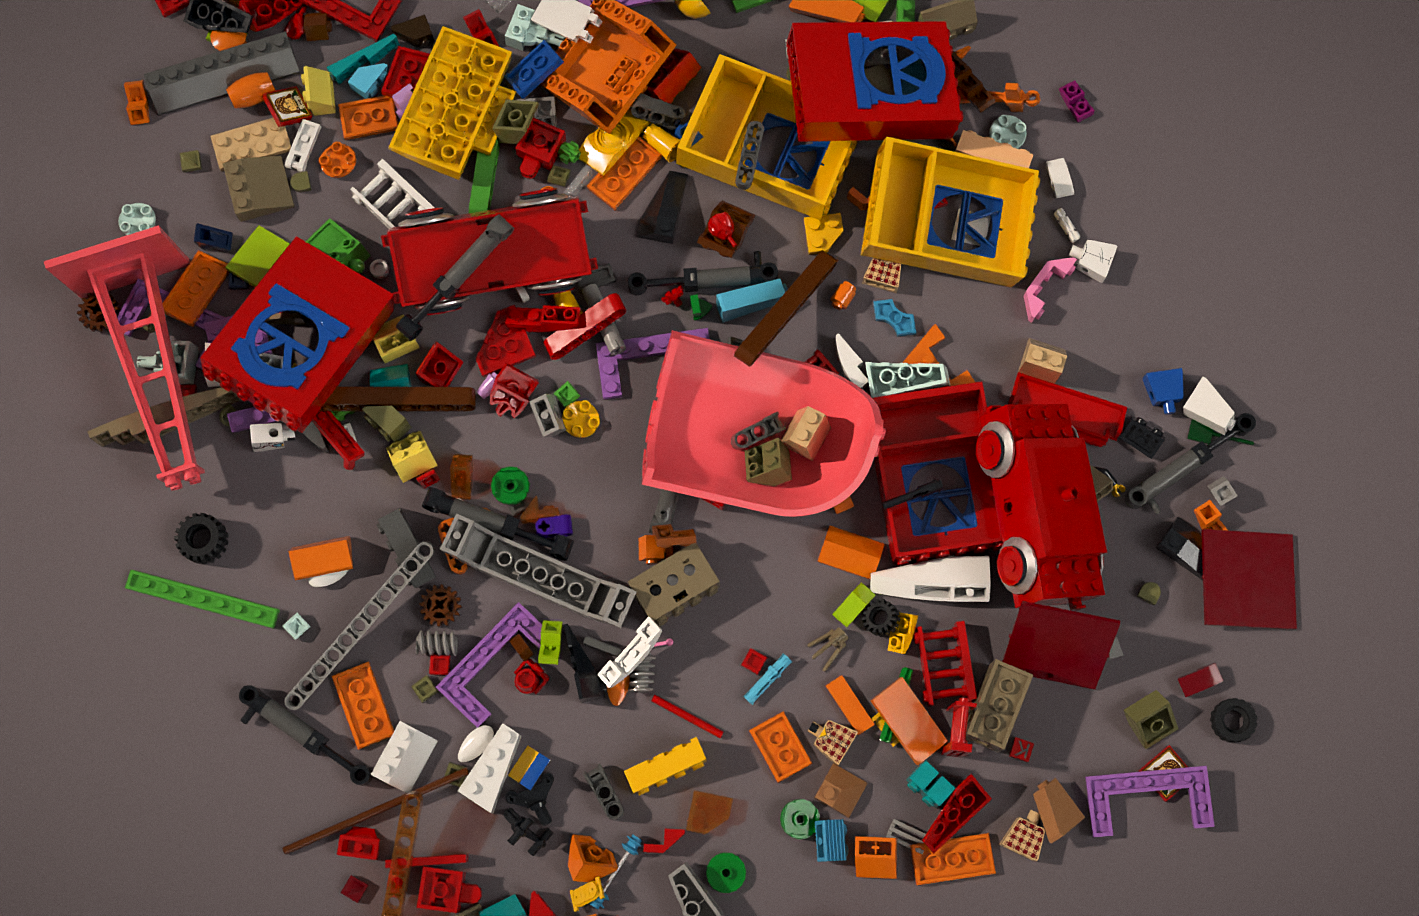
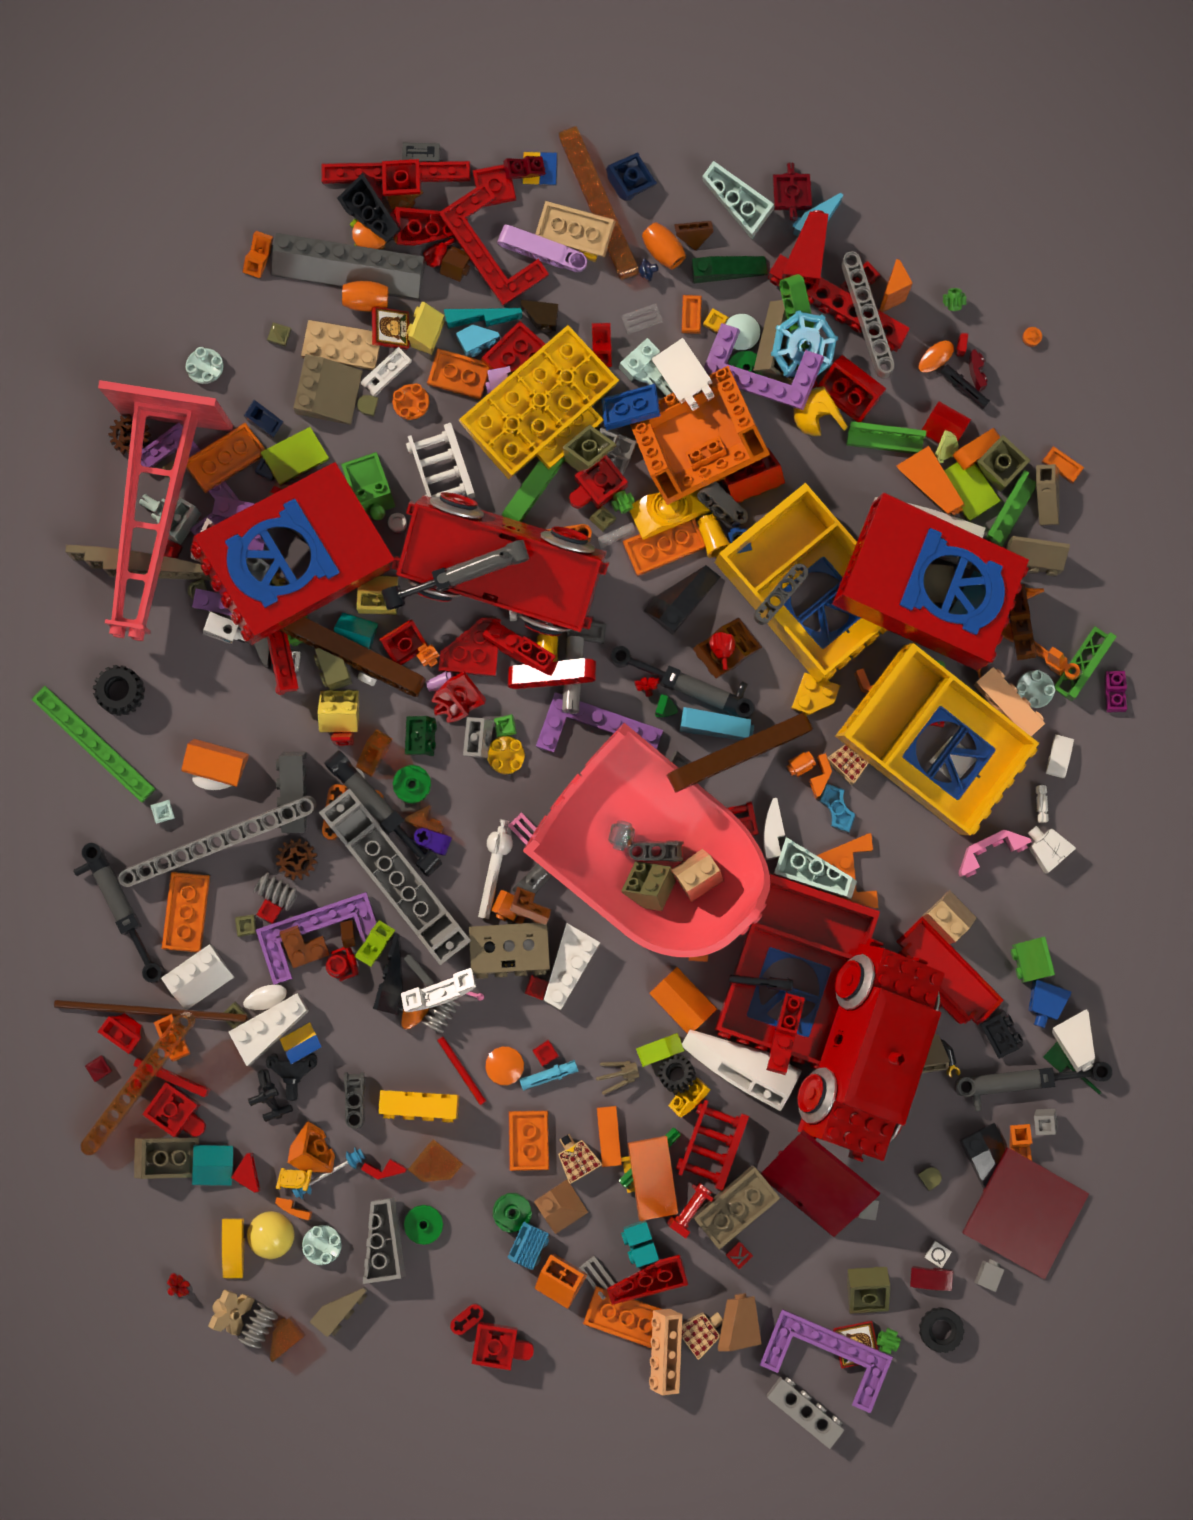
camera: 25 degrees right, 5 degrees up
none -> orange slope [154,1014,191,1062]
none -> dark orange plate [280,925,330,968]
none -> white tile [357,672,377,686]
none -> dark green bracket [405,716,437,756]
none -> orange gear [416,644,440,667]
none -> white piece [478,819,513,919]
none -> orange dish [486,1047,524,1085]
none -> bright pink tile [507,812,536,845]
none -> red tile [524,975,549,1000]
none -> white wedge [544,923,600,1010]
none -> clear light blue head [608,821,635,851]
none -> light nougat brick [649,1309,683,1396]
none -> red slope [766,993,805,1075]
none -> light grey brick [766,1376,844,1449]
none -> orange slope [809,753,832,799]
none -> bright green gear [876,1328,901,1354]
none -> white tile [924,1241,952,1268]
none -> light grey brick [974,1259,1004,1292]
none -> bright green slope [1011,937,1055,983]
none -> bright green fence [1054,626,1117,701]

